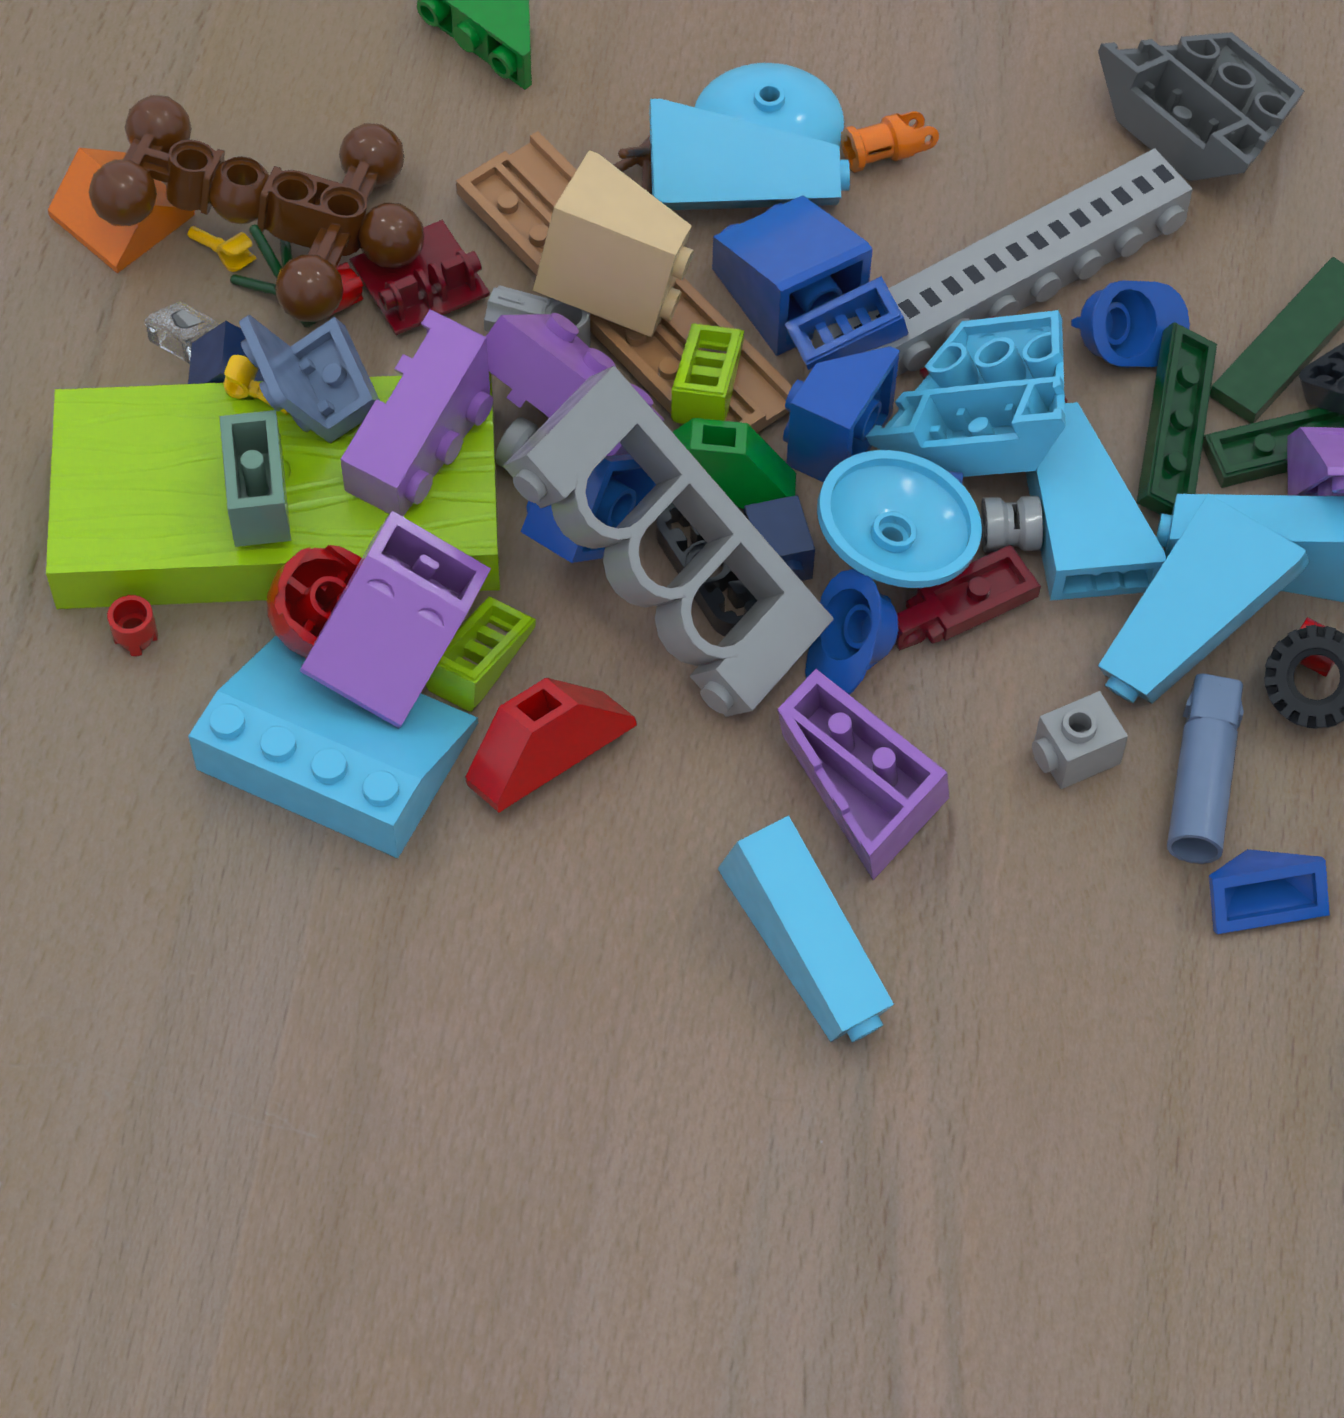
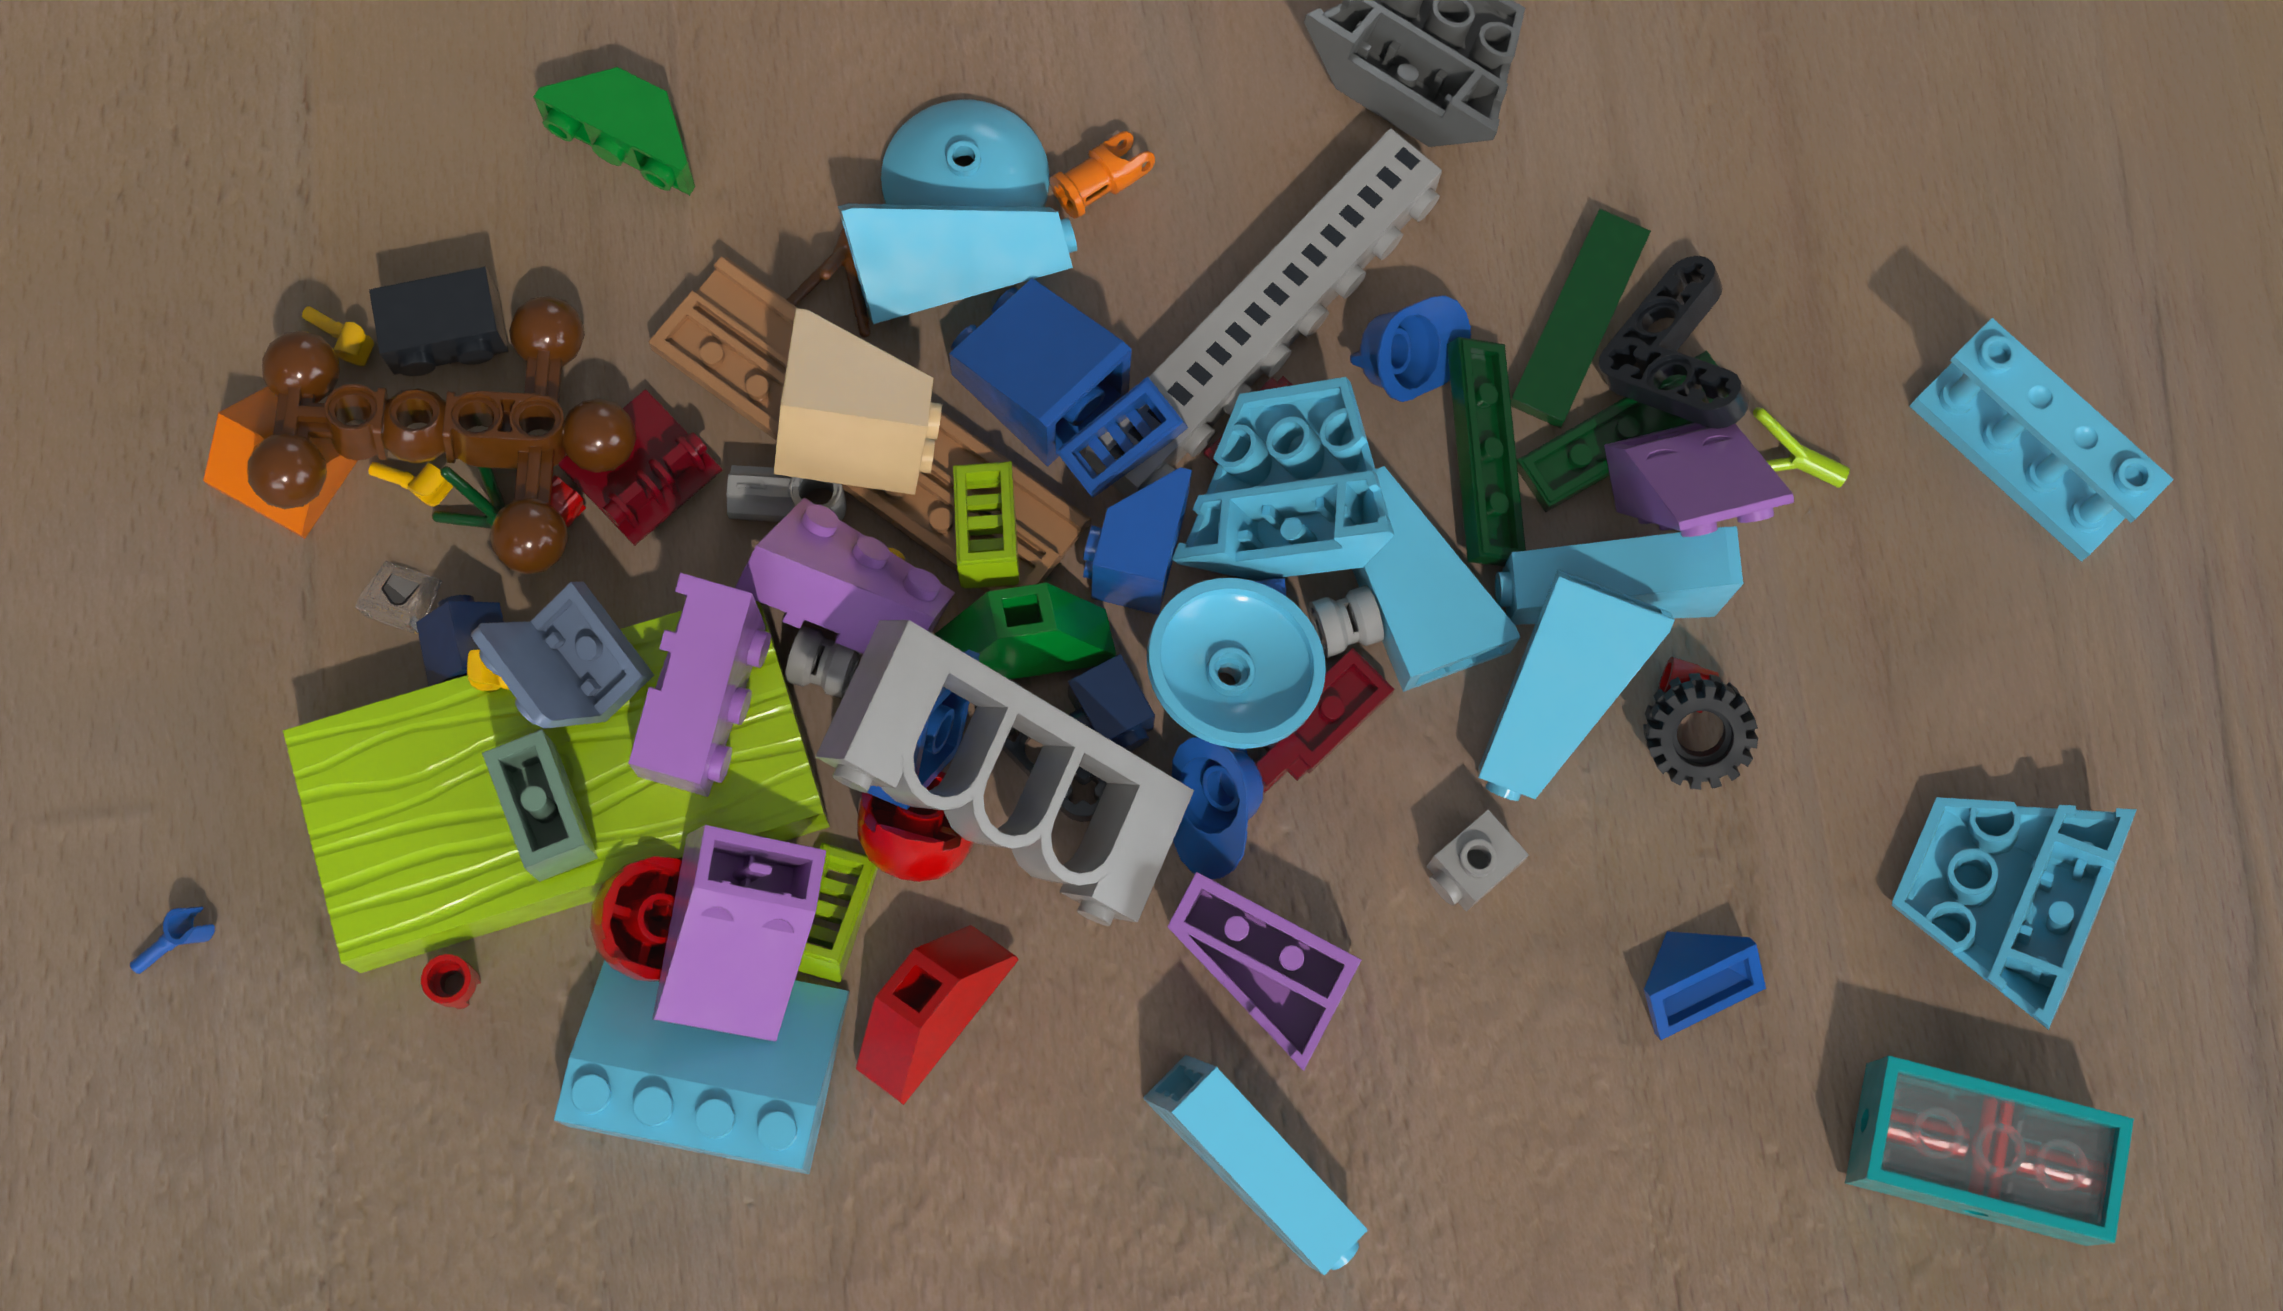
camera: 20 degrees left, 15 degrees up
sand blue piece [1167,673,1244,864] -> none
none -> yellow hand [302,306,374,366]
none -> black brick [369,267,509,376]
none -> red cylinder [857,771,974,882]

